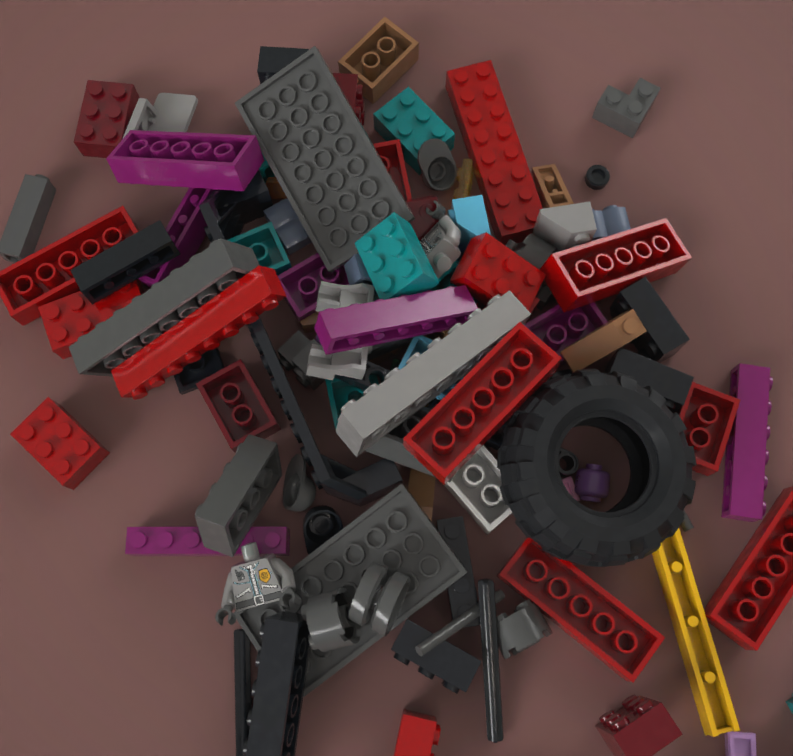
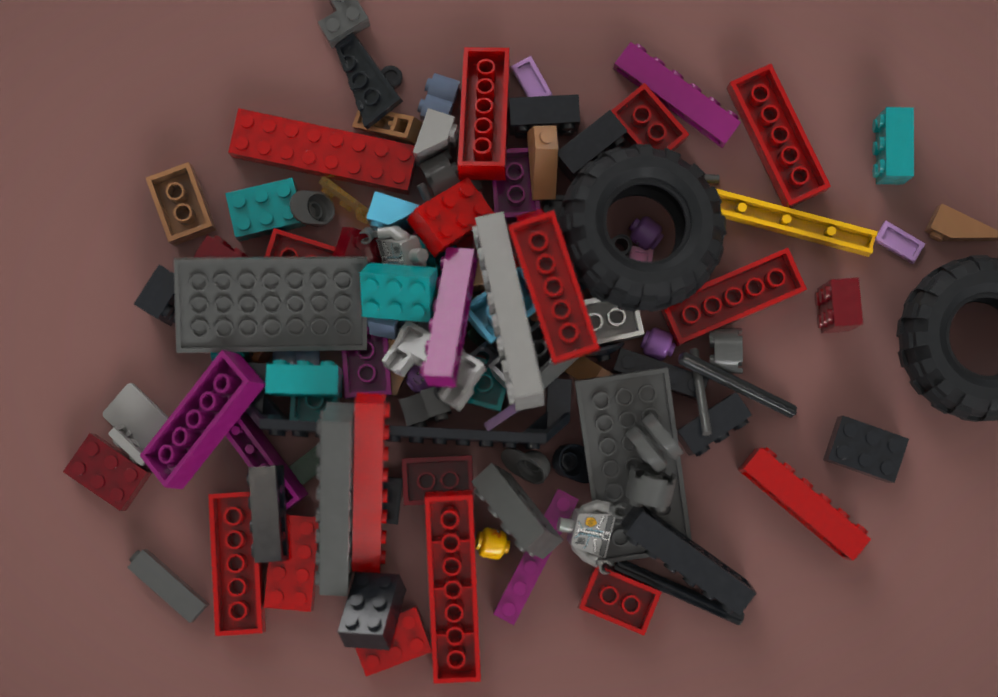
camera: 65 degrees left, 10 degrees up
none -> teal brick [265,360,343,398]
none -> black wing [335,32,403,130]
none -> black brick [337,572,406,650]
none -> red brick [425,490,481,684]
none -> yellow head [475,527,510,560]
none -> lavender tile [484,404,521,431]
none -> lavender tile [511,56,553,97]
none -> red brick [577,566,662,636]
none -> black dish [584,342,625,362]
none -> medium lavender head [640,327,676,361]

